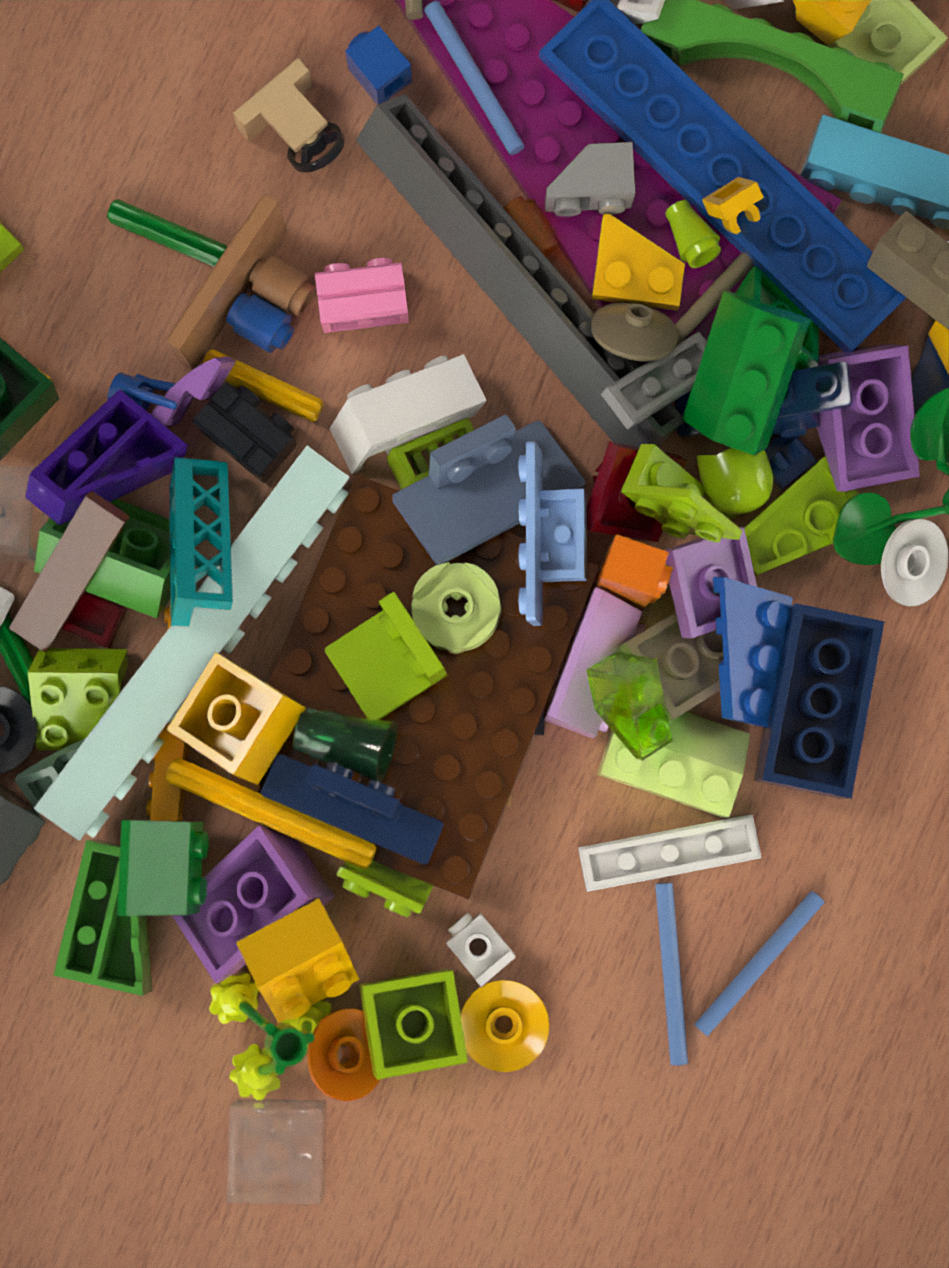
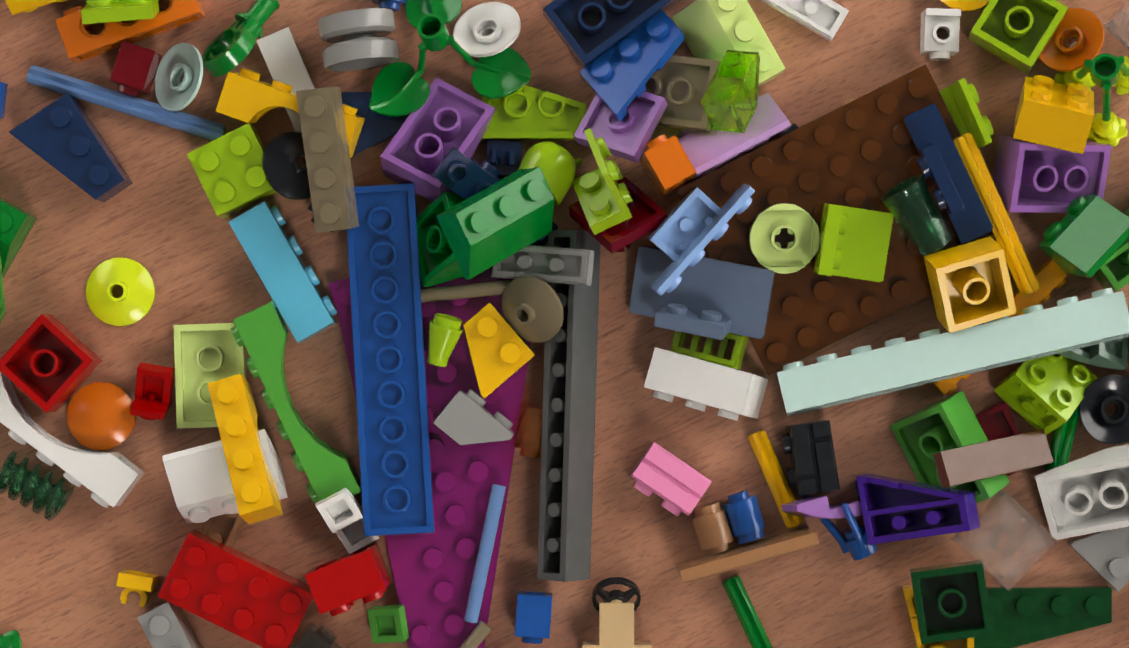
camera: 130 degrees left, 5 degrees up
teal fence [169,457,233,627] -> none
yellow tile [702,177,764,234] -> none

